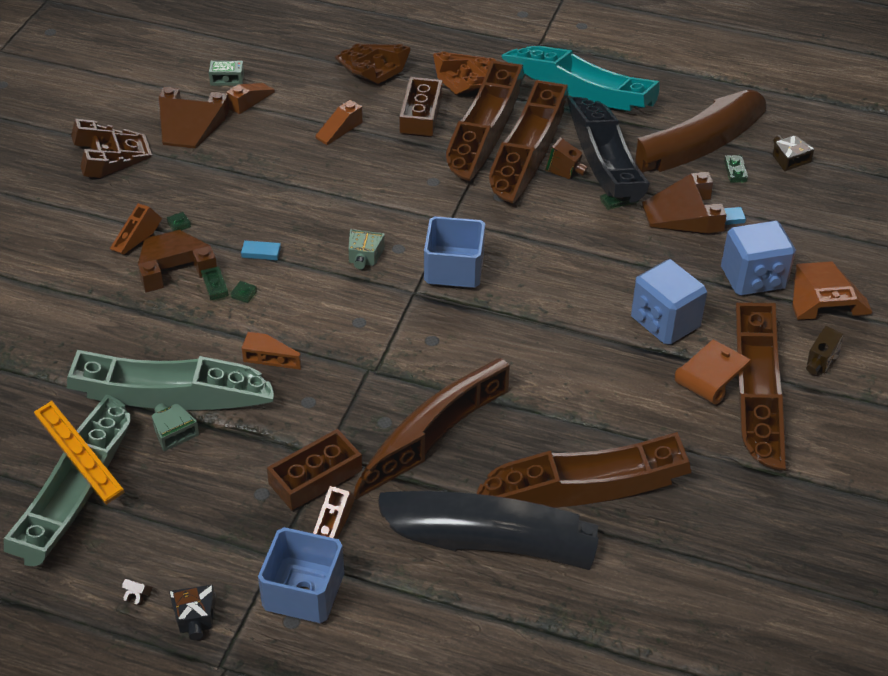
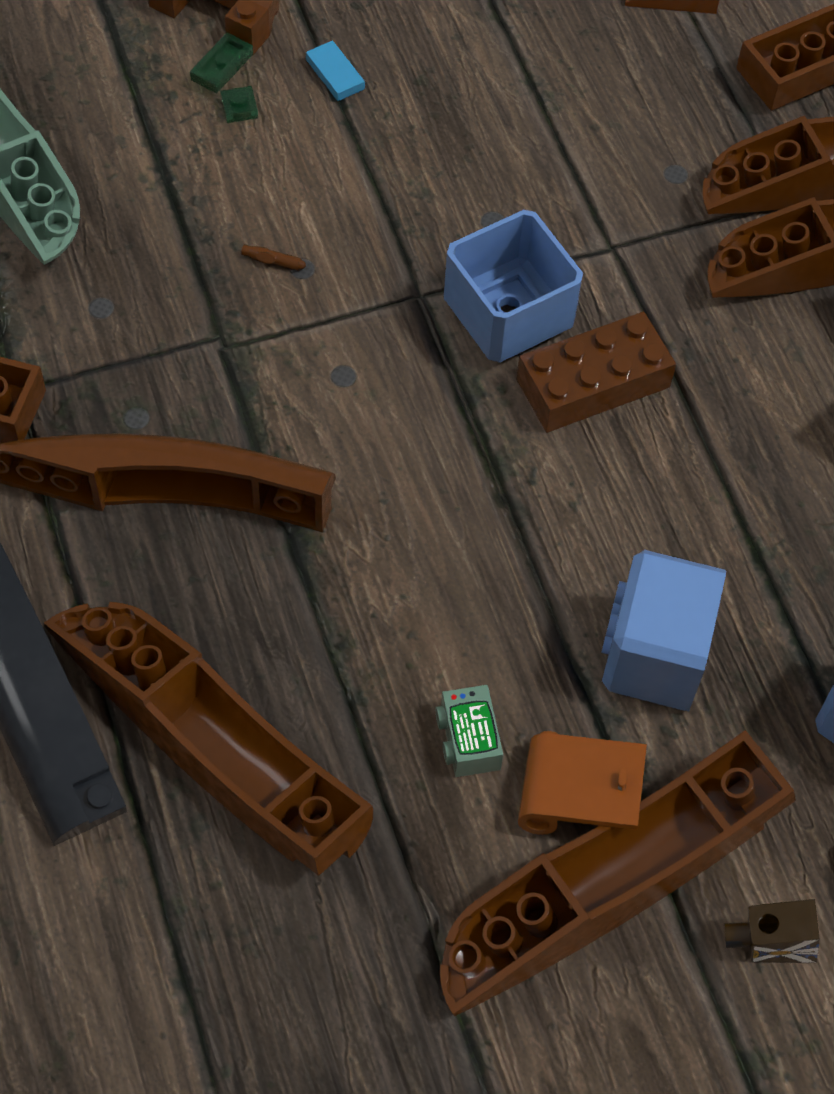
camera: 50 degrees right, 15 degrees up
dark orange slope [242,332,301,370] -> none
sand green torso [349,229,385,269] -> none
none -> reddish brown piece [241,244,306,271]
none -> brick [435,685,503,777]
none -> reddish brown brick [516,311,676,433]

